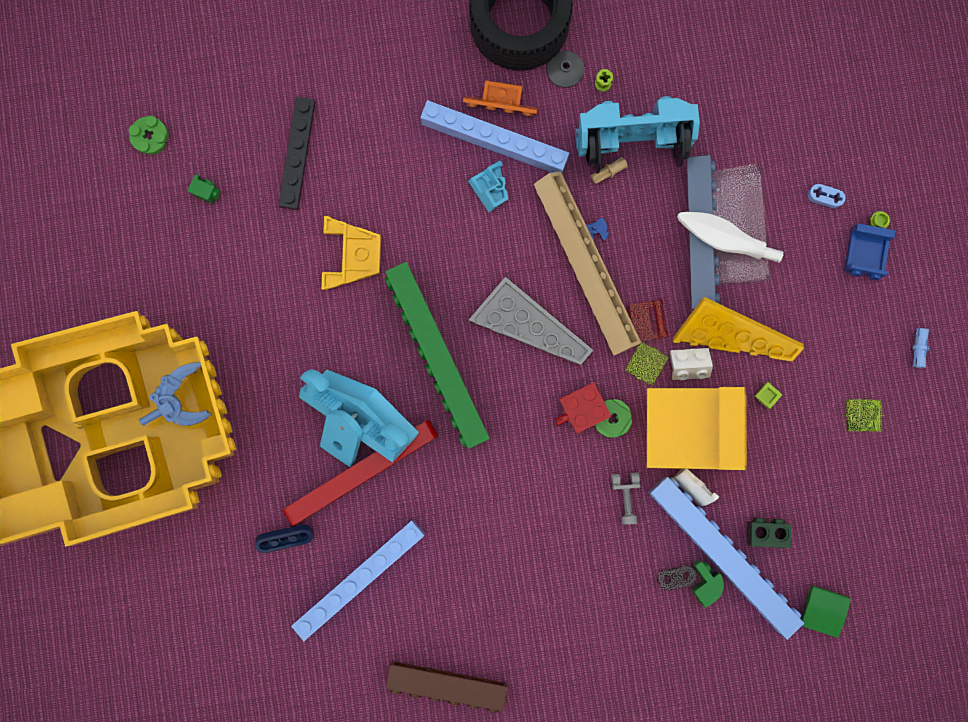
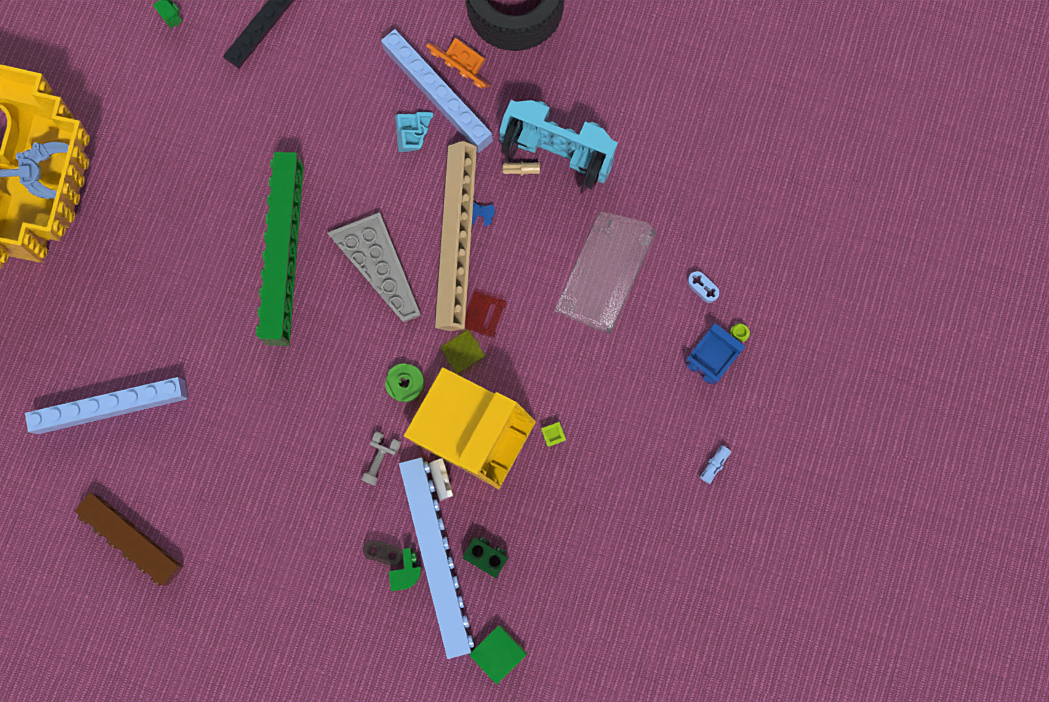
camera: 30 degrees right, 5 degrees down
dark blue plate [255,525,313,553] -> none
red beam [282,419,439,527] -> none
medium azure piece [299,369,419,467] -> none
yellow wing [321,216,381,290] -> none
dark grey dish [547,51,584,88] -> none
red plate [554,382,612,433] -> none
lime bush [595,69,613,92] -> none
white bracket [670,348,713,380] -> none
yellow wing [673,297,804,362] -> none
white animal [677,212,783,263] -> none
sand blue brick [687,155,720,310] -> none
clear neon green piece [845,399,883,432] -> none

